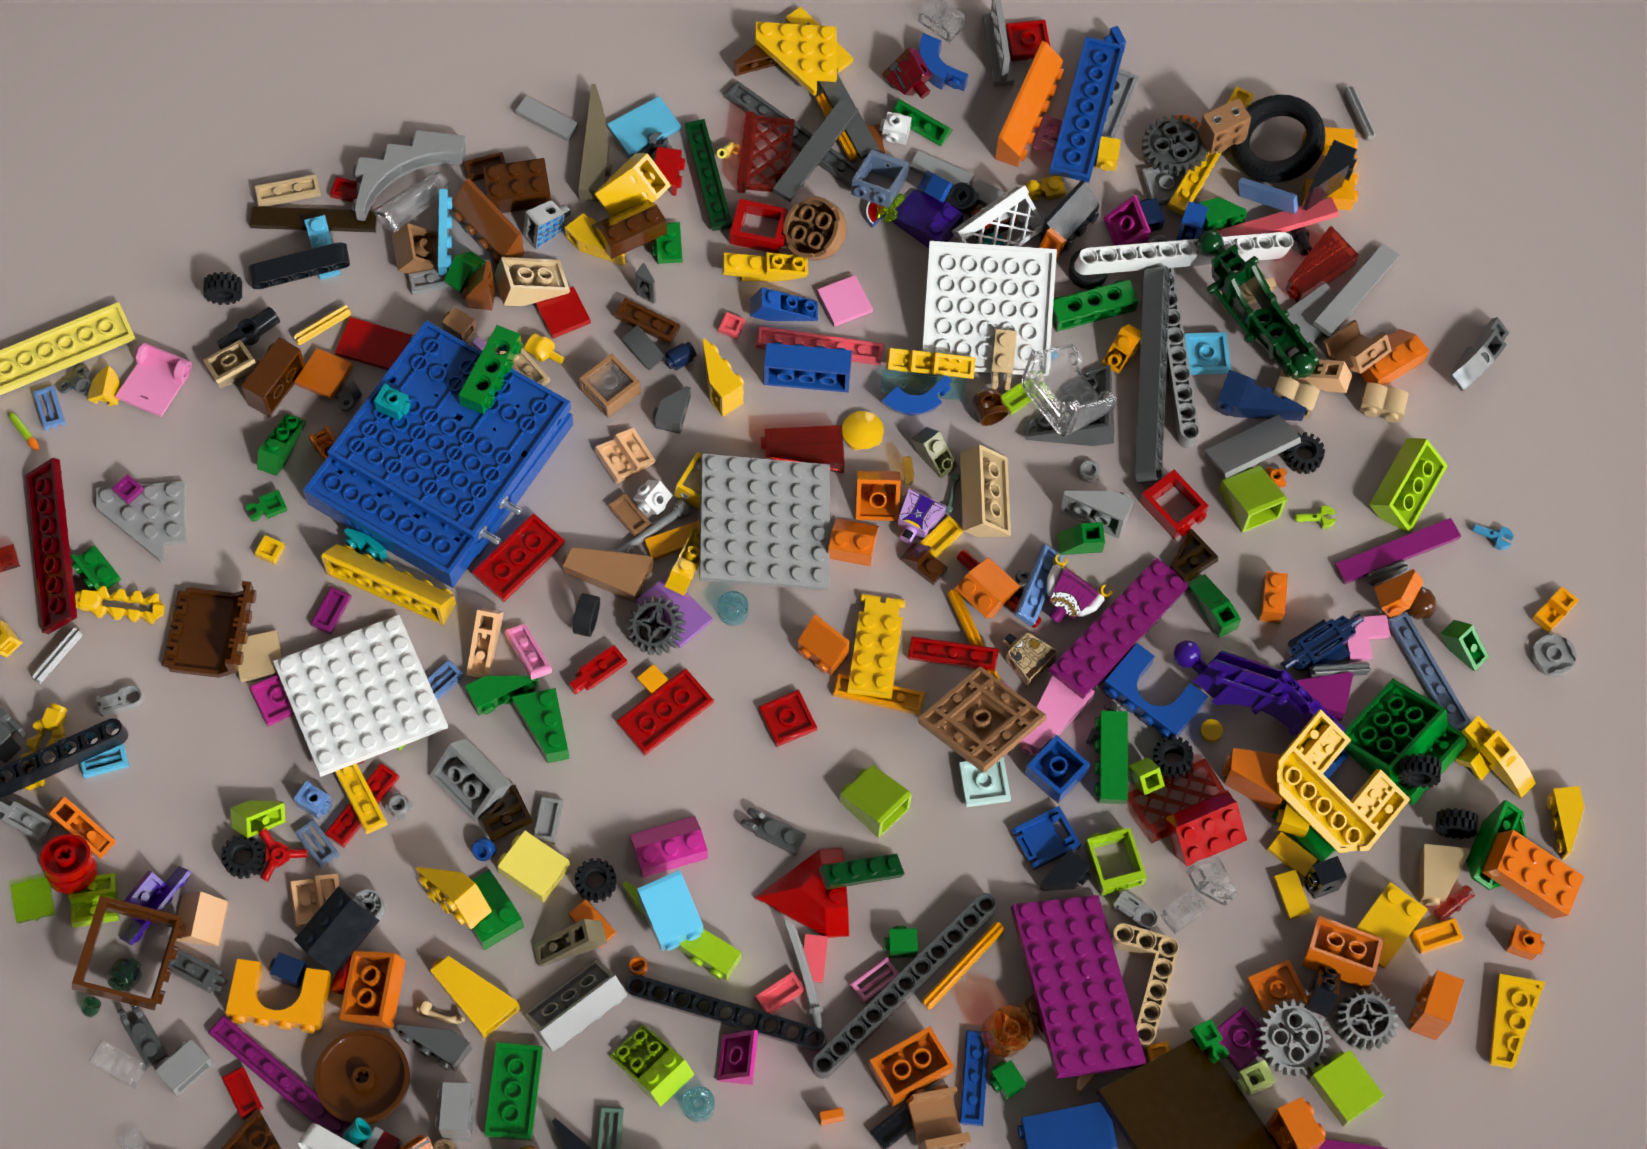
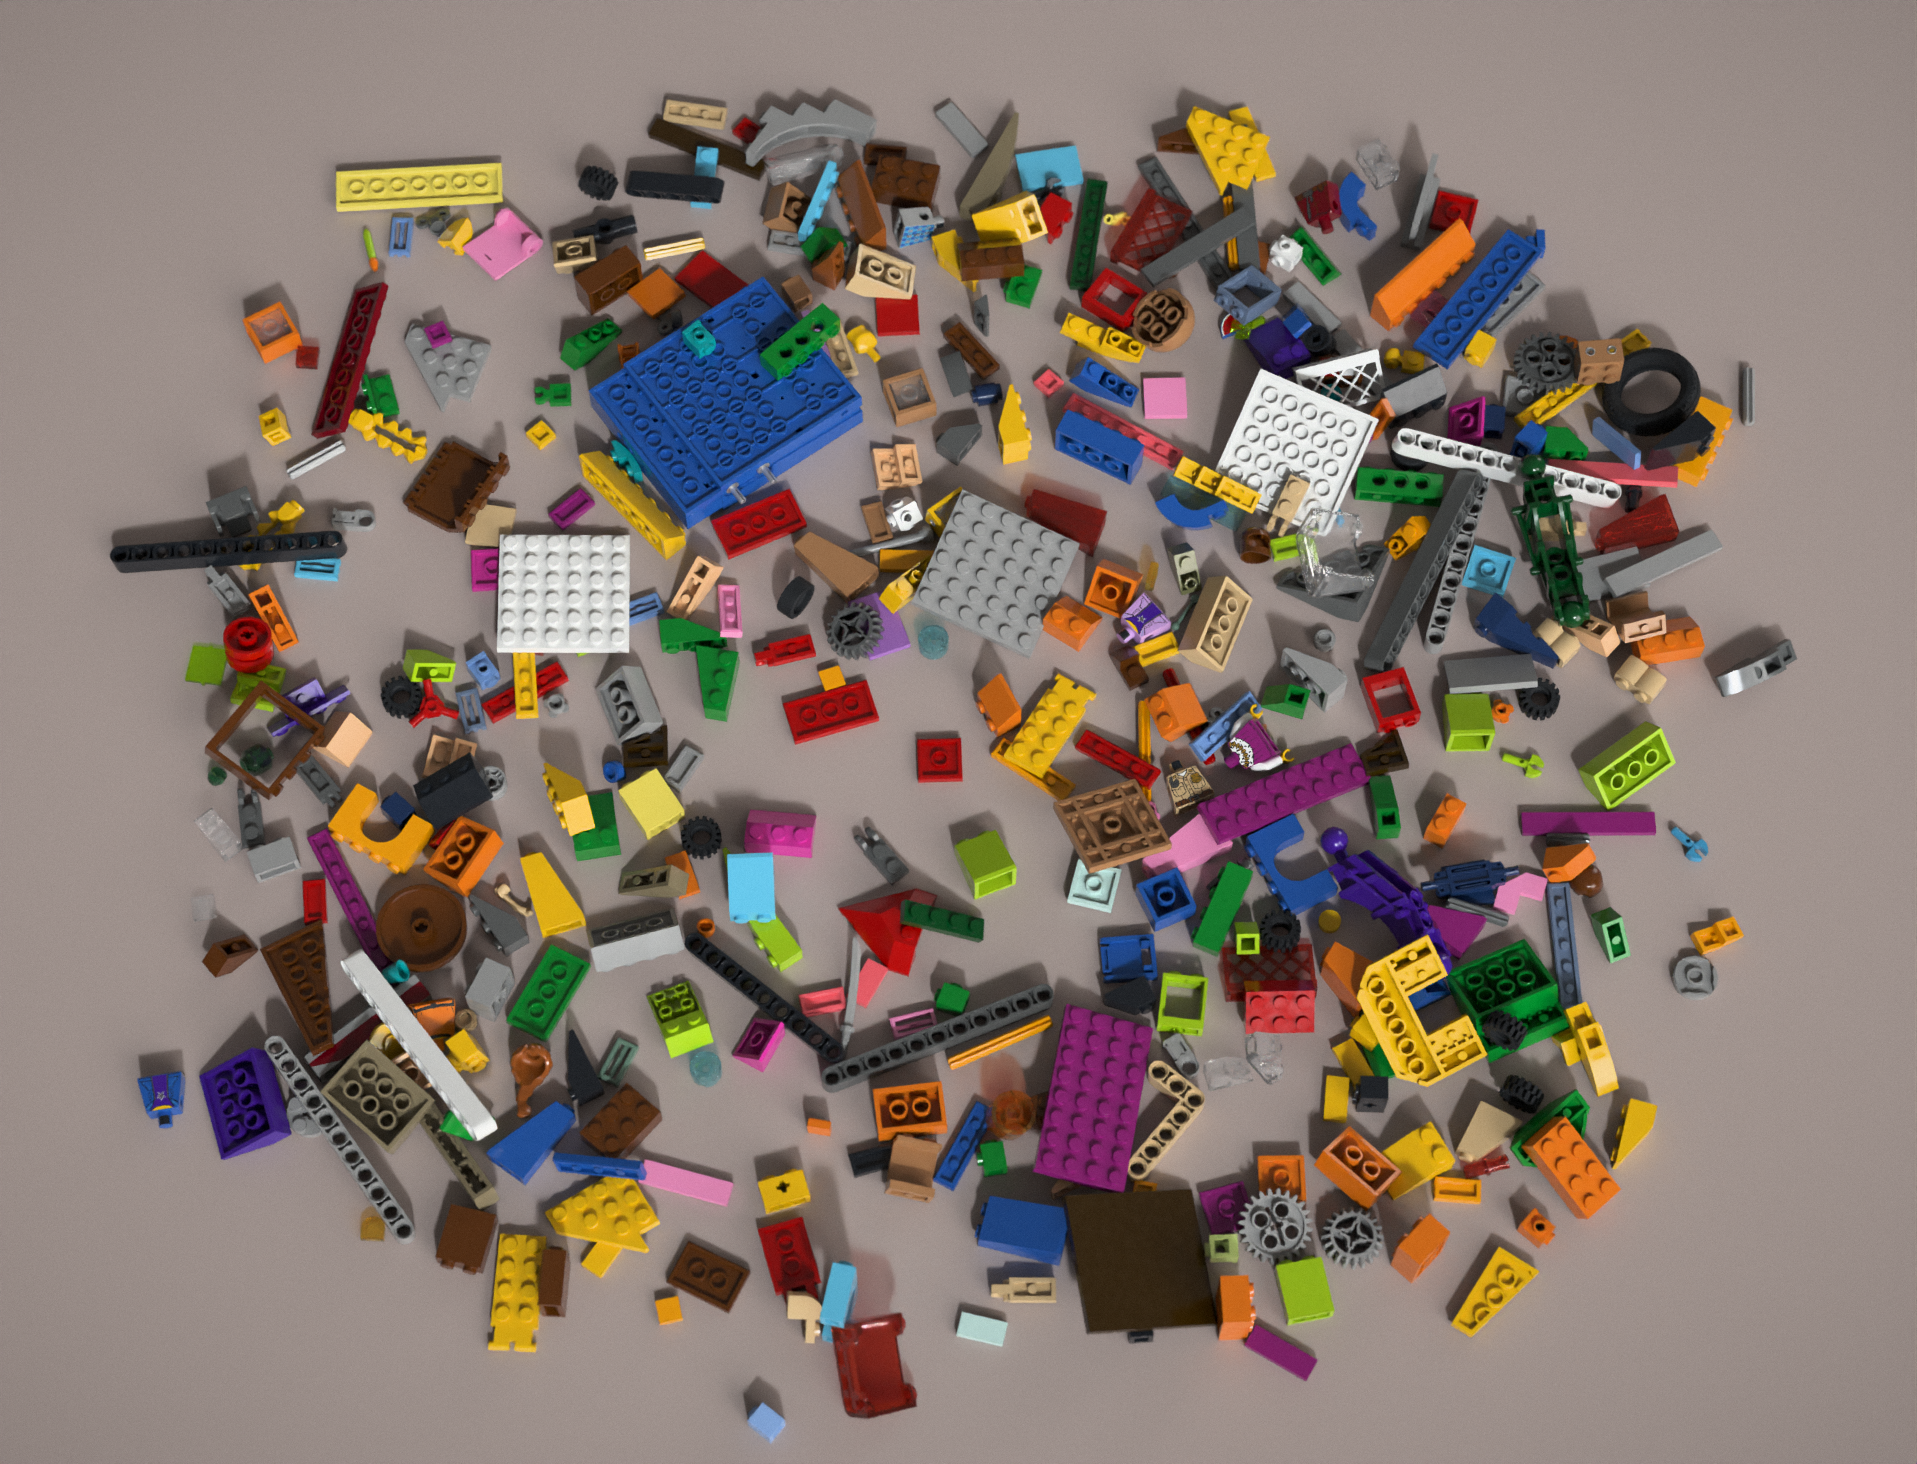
camera: 25 degrees right, 0 degrees up
yellow dish [842,411,884,450] -> none
green plate [1190,1019,1229,1063] -> none
black brick [1306,965,1341,1018] -> none

